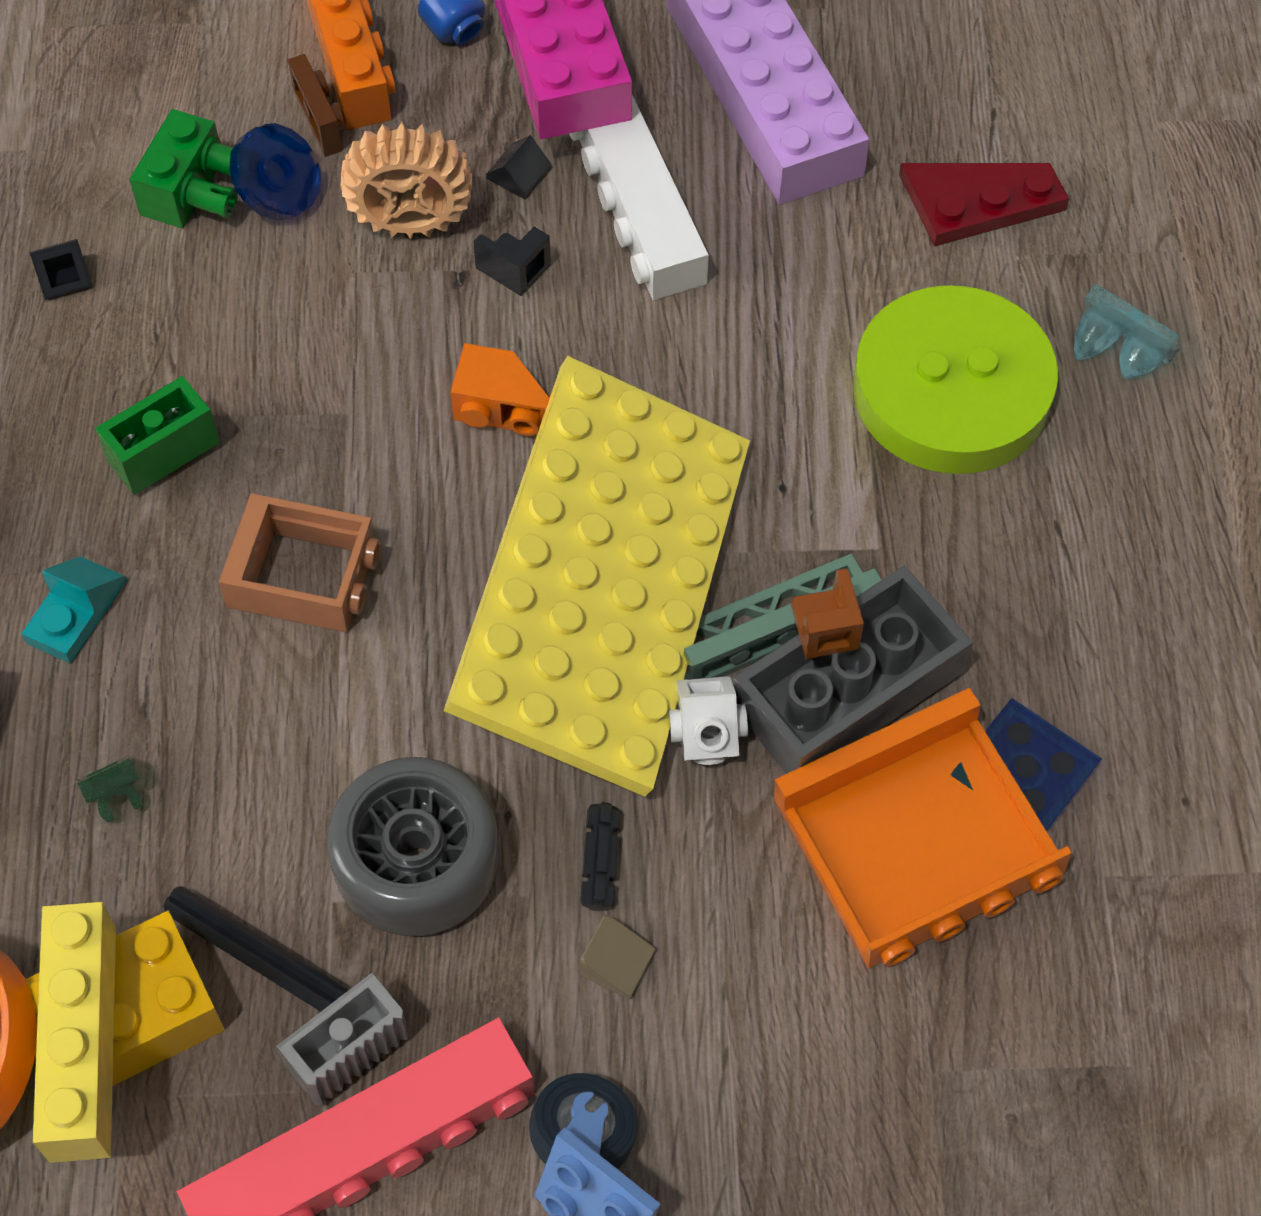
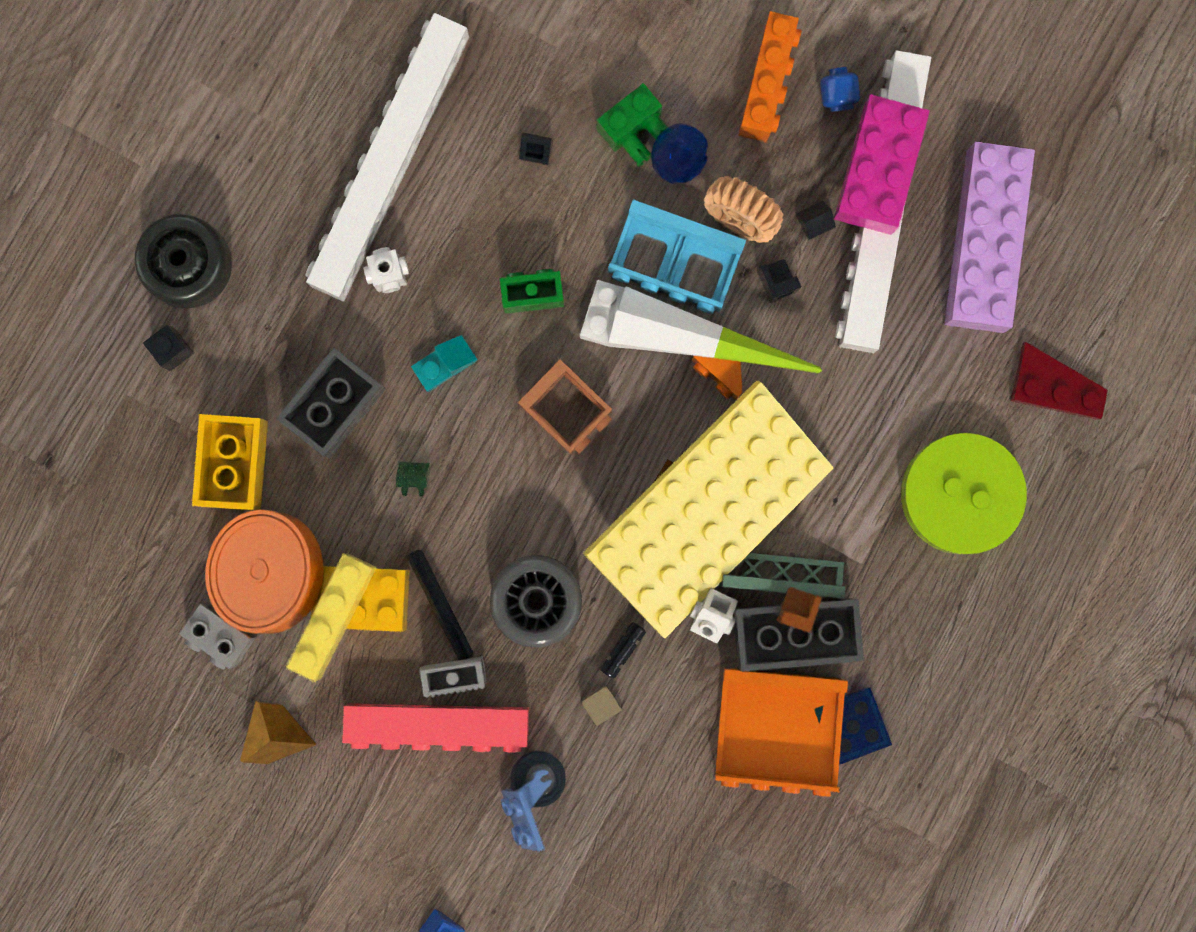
camera: 30 degrees right, 25 degrees up
reddish brown plate [287,54,346,157] -> none
clear light blue tile [1074,283,1180,379] -> none
none -> white plate [580,280,822,373]
none -> medium azure window [608,200,746,314]

